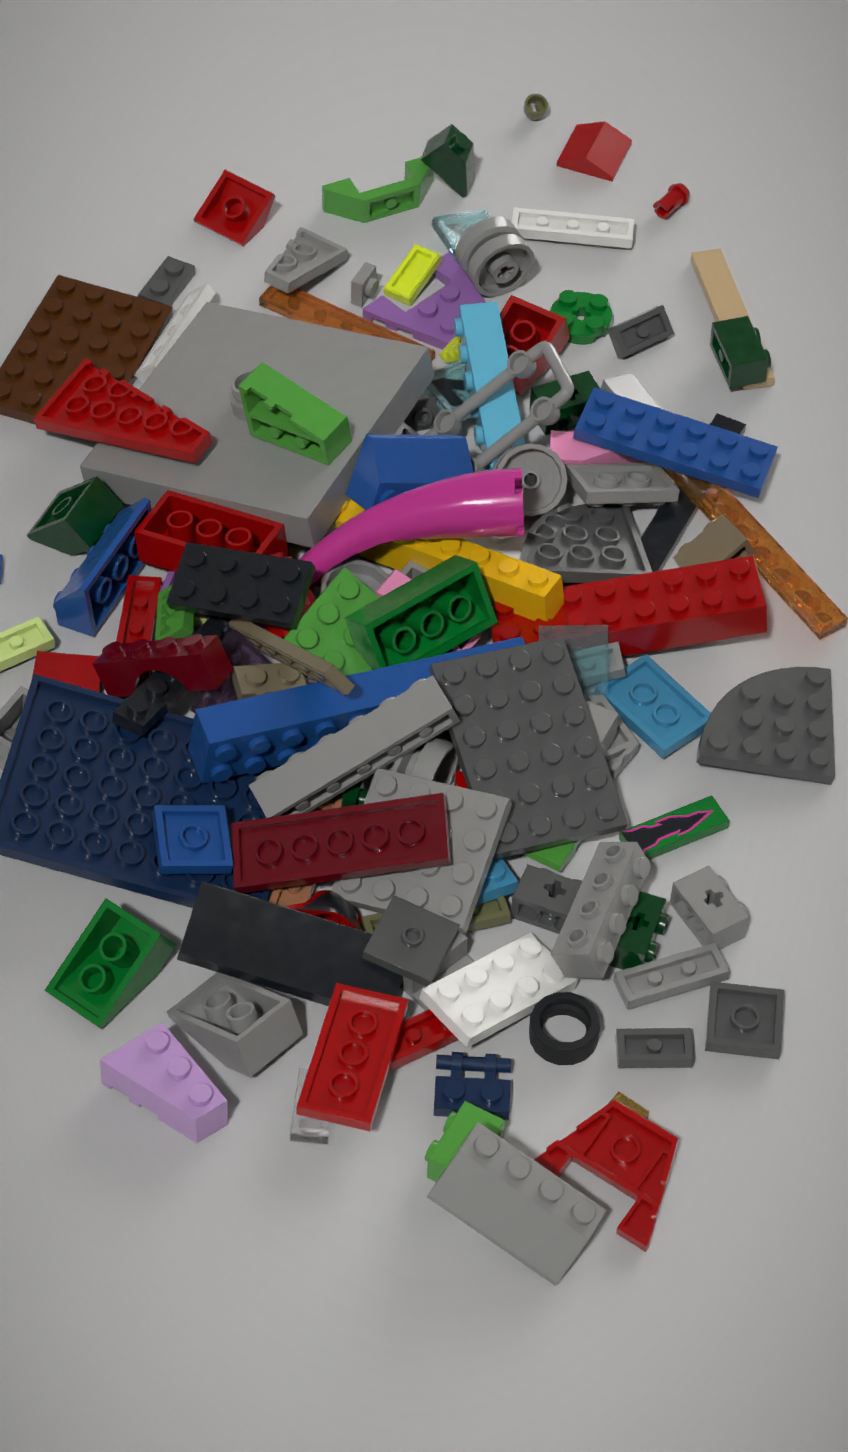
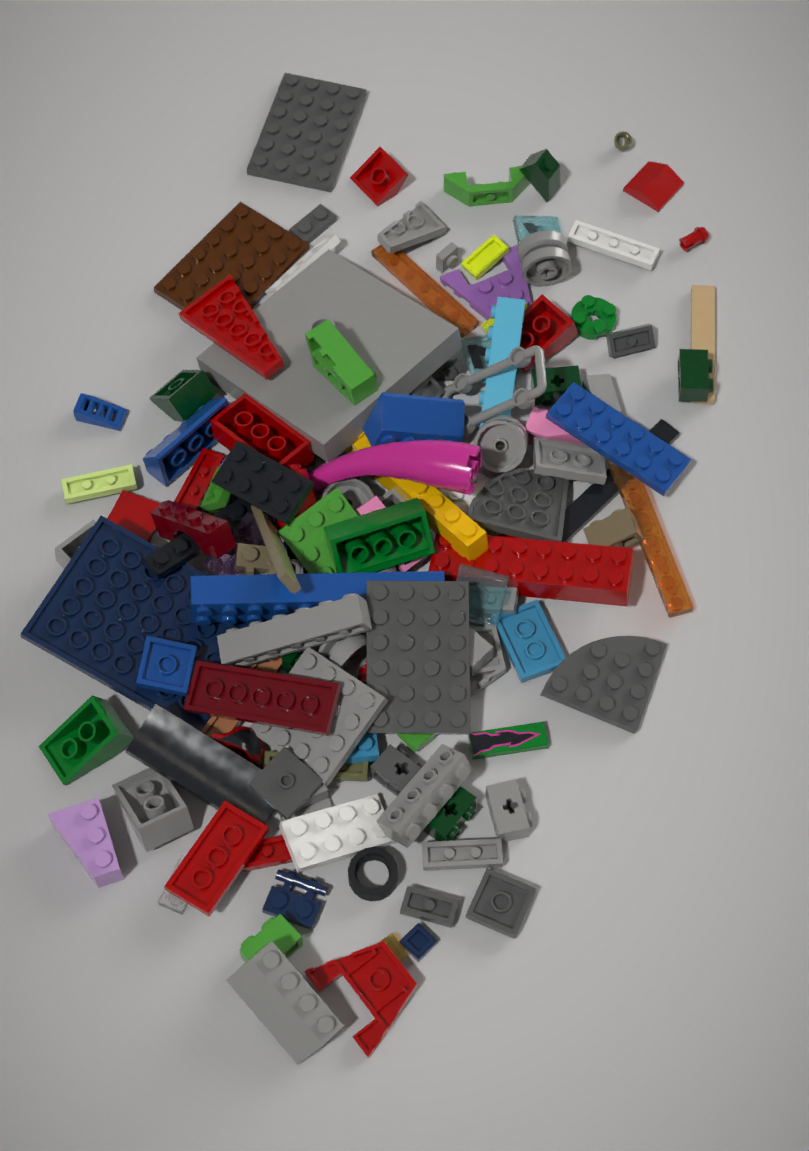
camera: 20 degrees right, 10 degrees up
none -> dark grey plate [247,73,367,193]
none -> dark blue tile [399,923,438,962]

